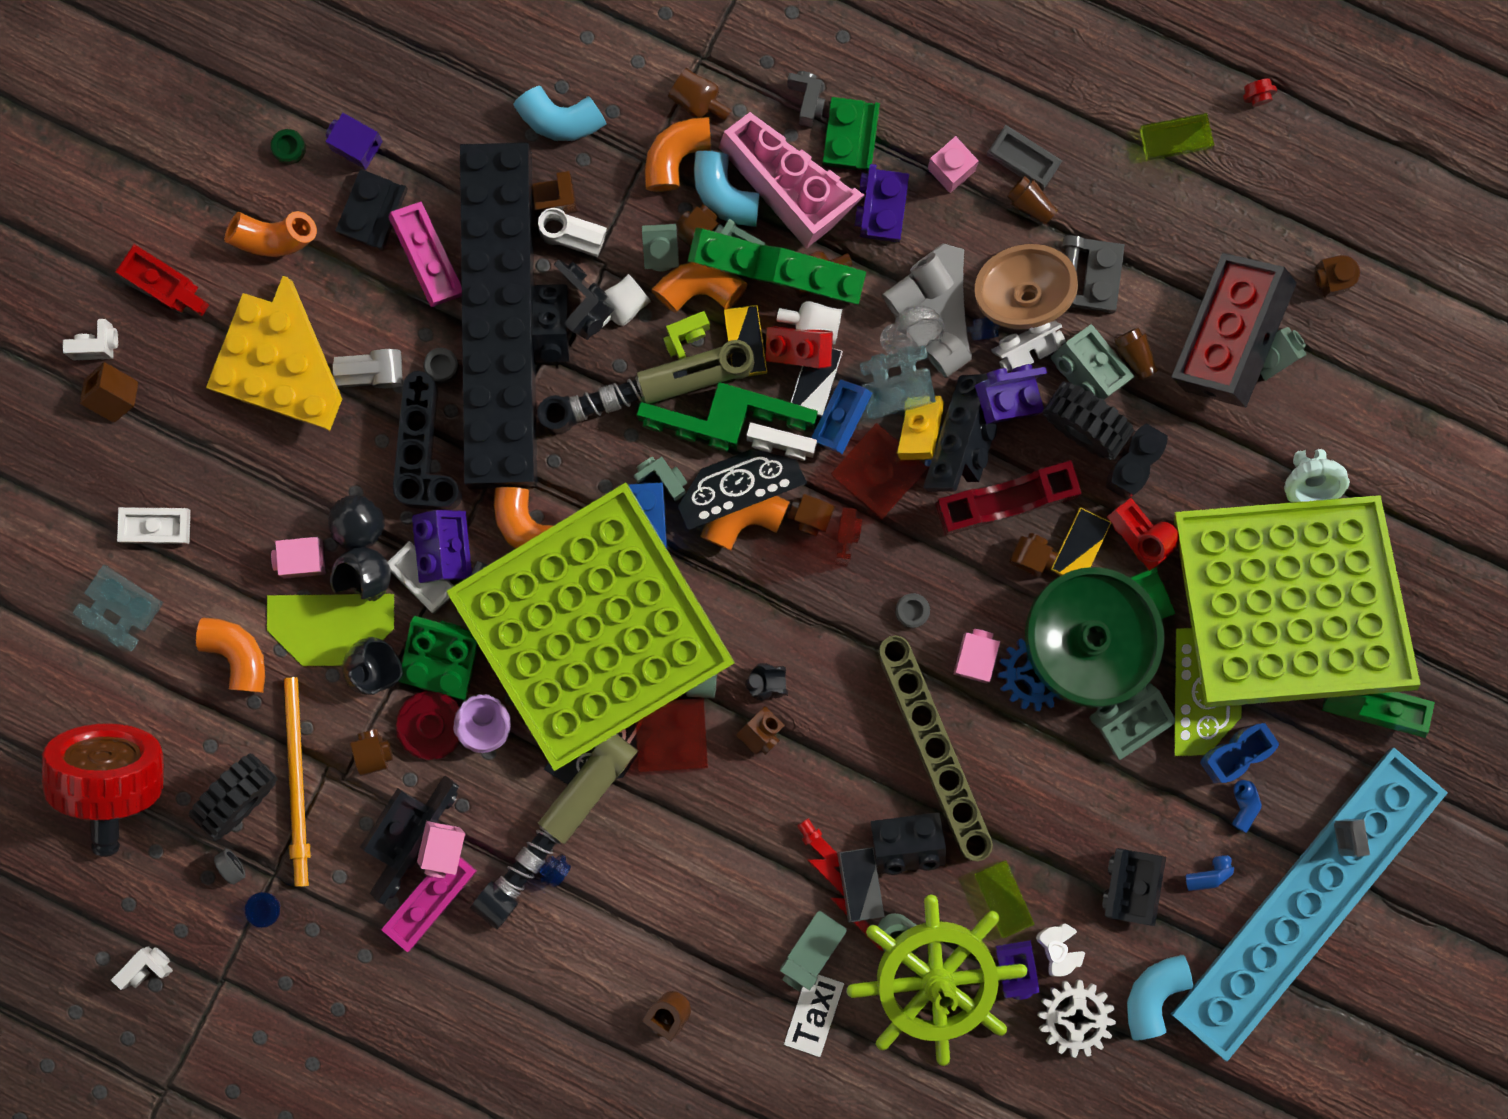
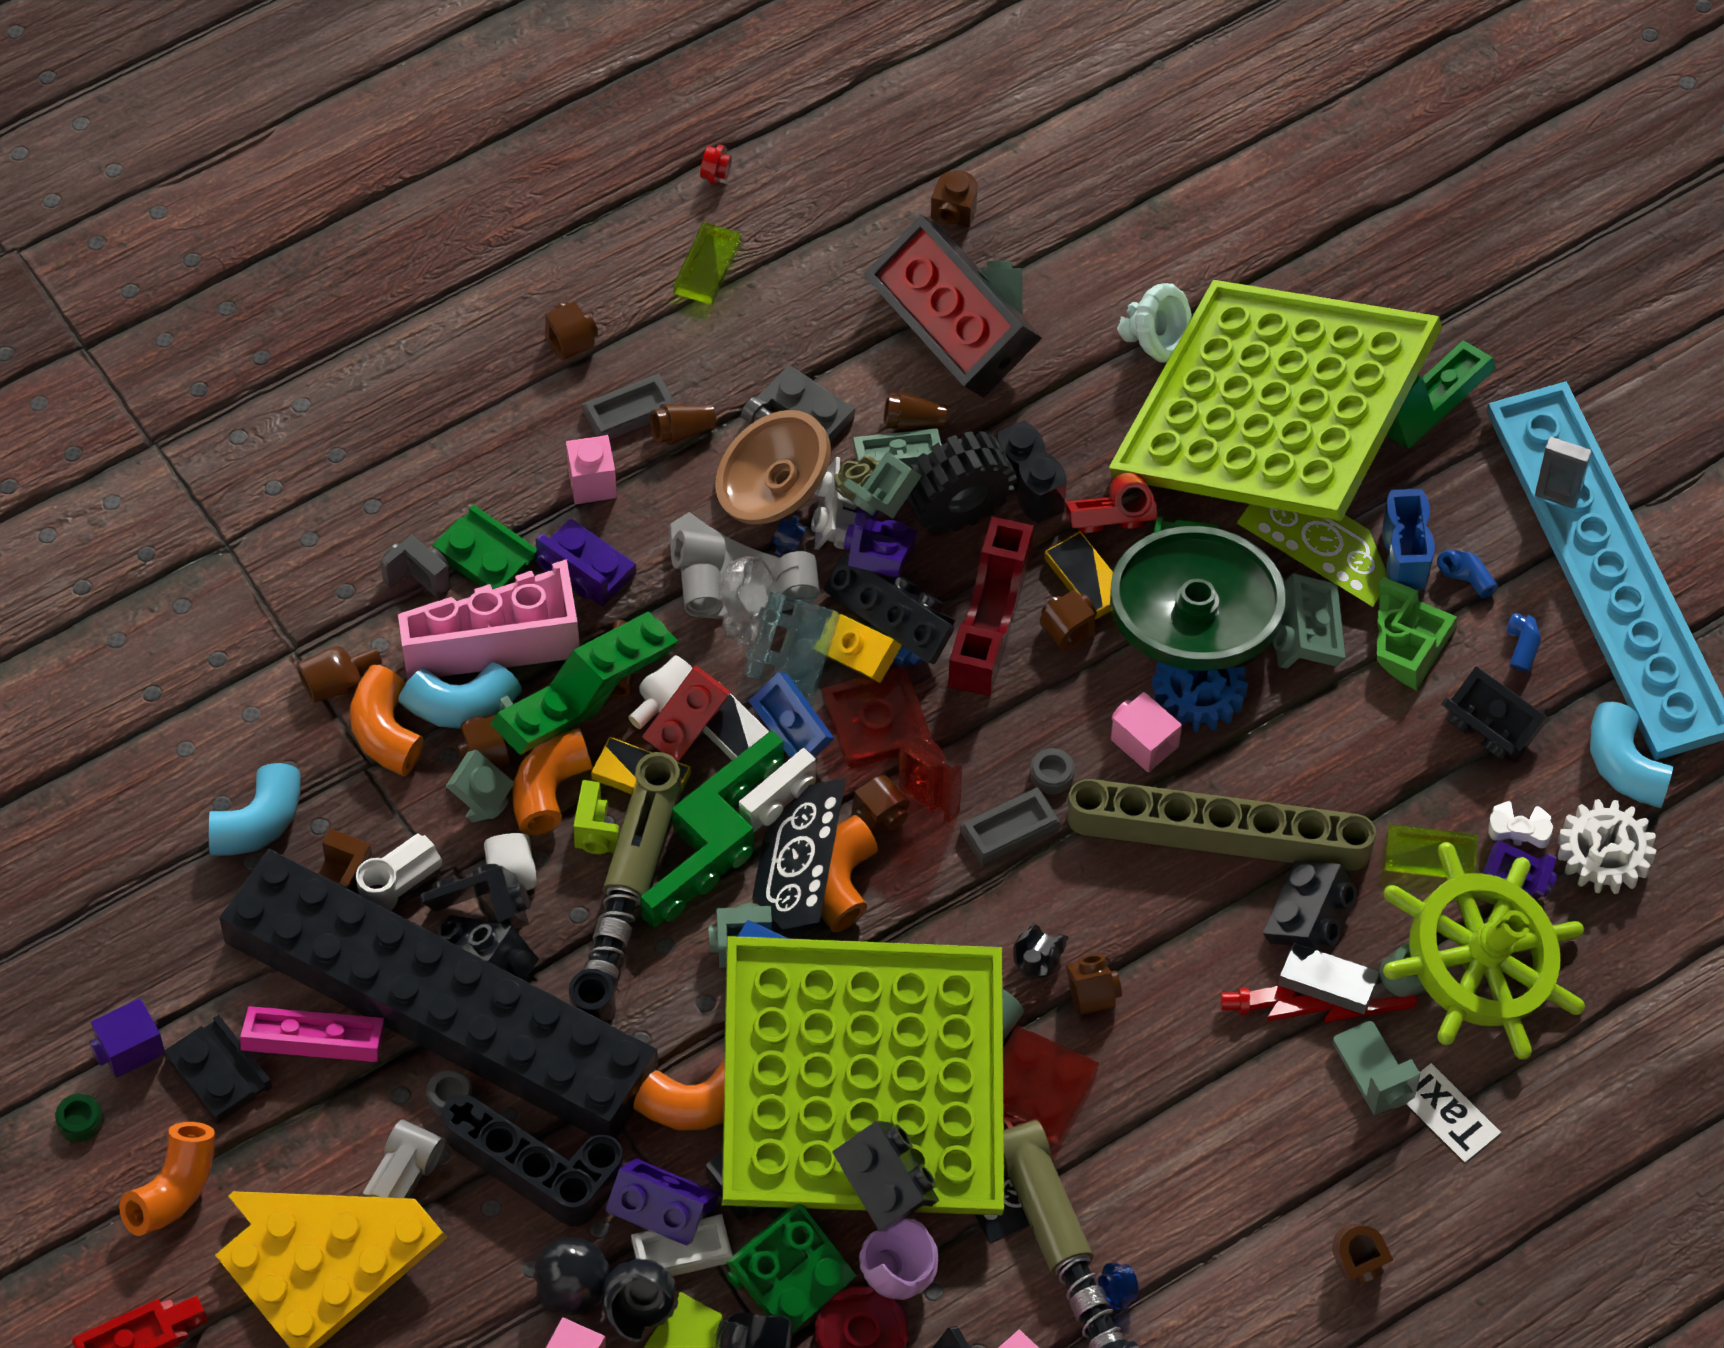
camera: 60 degrees left, 25 degrees down
none -> reddish brown plate [545,301,598,360]
none -> black bracket [832,1120,939,1232]
none -> olive plate [834,455,880,501]
none -> sand green bracket [844,452,922,519]
none -> dark grey tile [960,787,1060,866]
none -> bright green slope [1377,576,1457,691]

